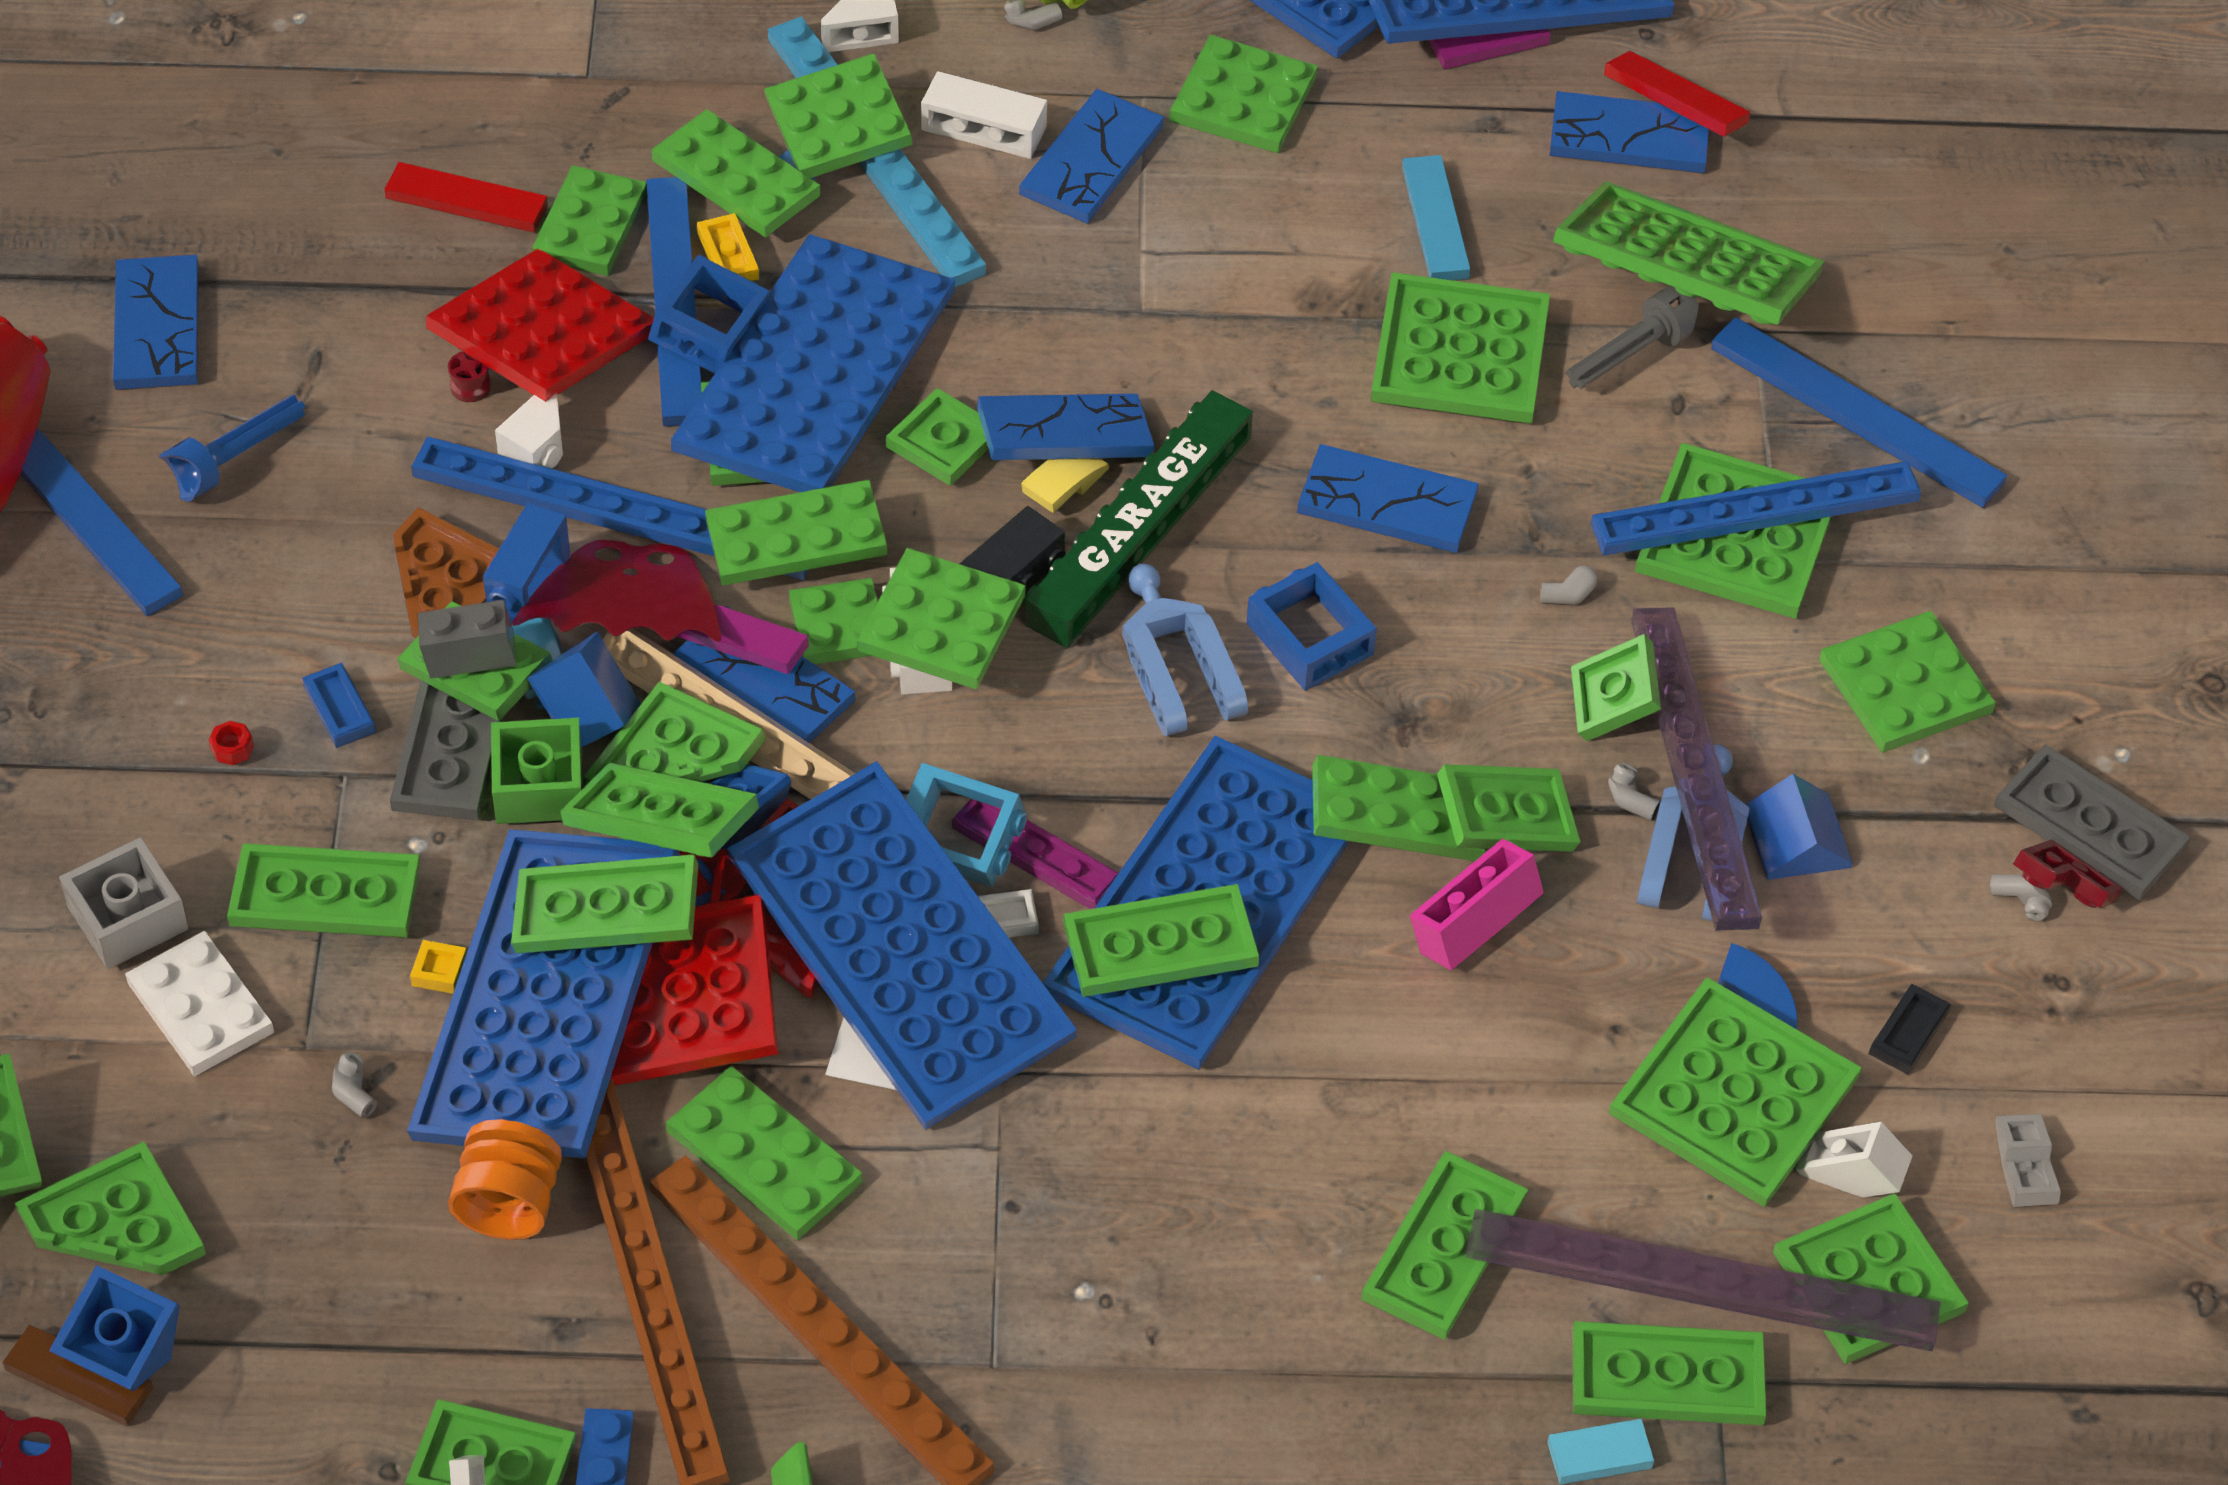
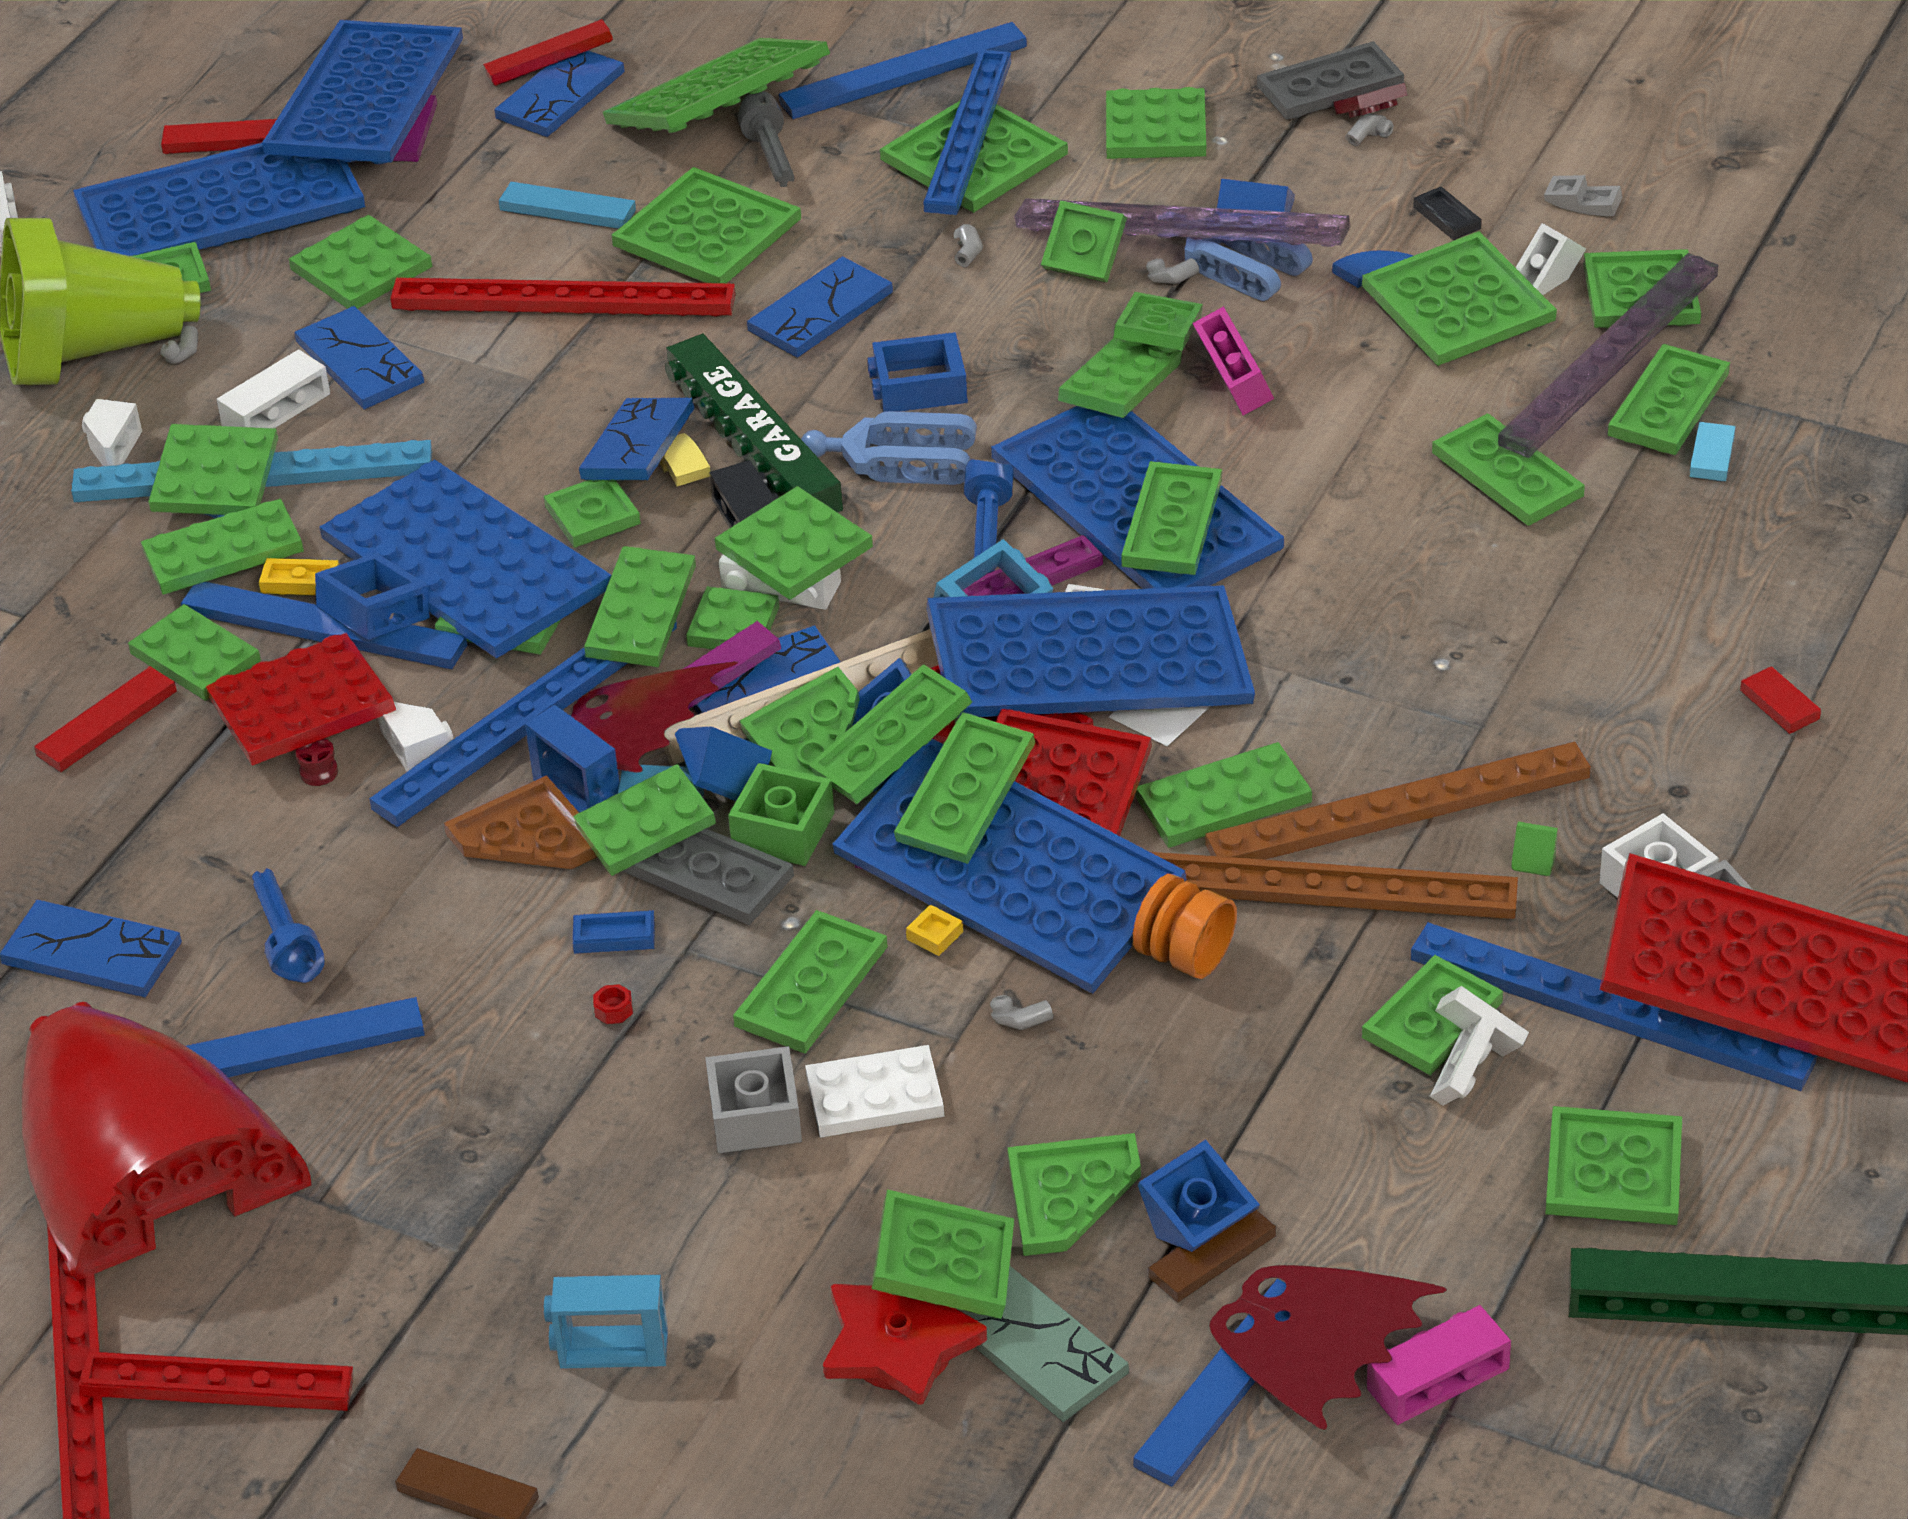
camera: 60 degrees left, 10 degrees down
dark grey brick [418,600,516,679] -> none
none -> red plate [390,278,736,317]
none -> blue piece [964,459,1014,574]

